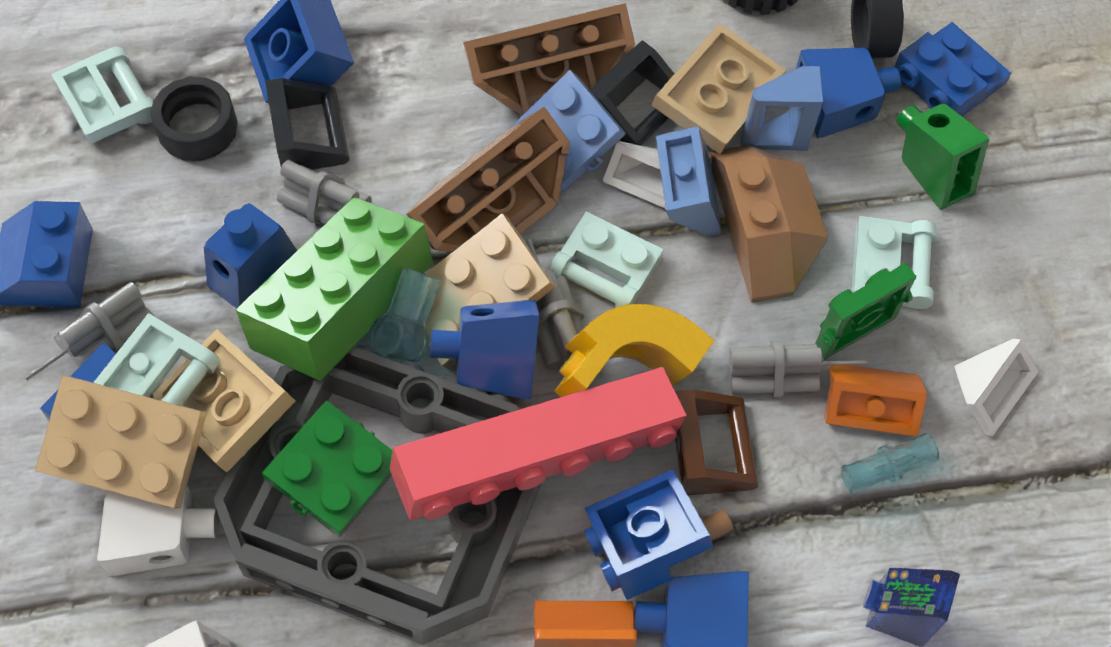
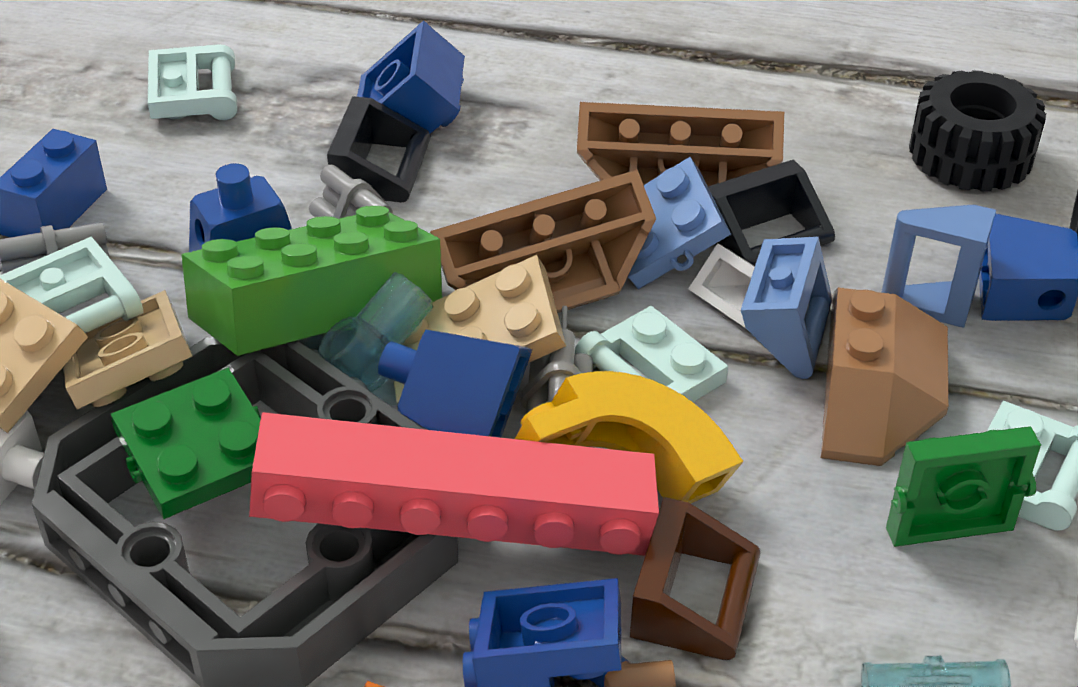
camera: 25 degrees right, 20 degrees down
black tyre [151,76,238,161] -> none
tan plate [651,23,786,154] -> none
light grey piece [729,341,868,398] -> none
orange panel [824,365,927,437] -> none

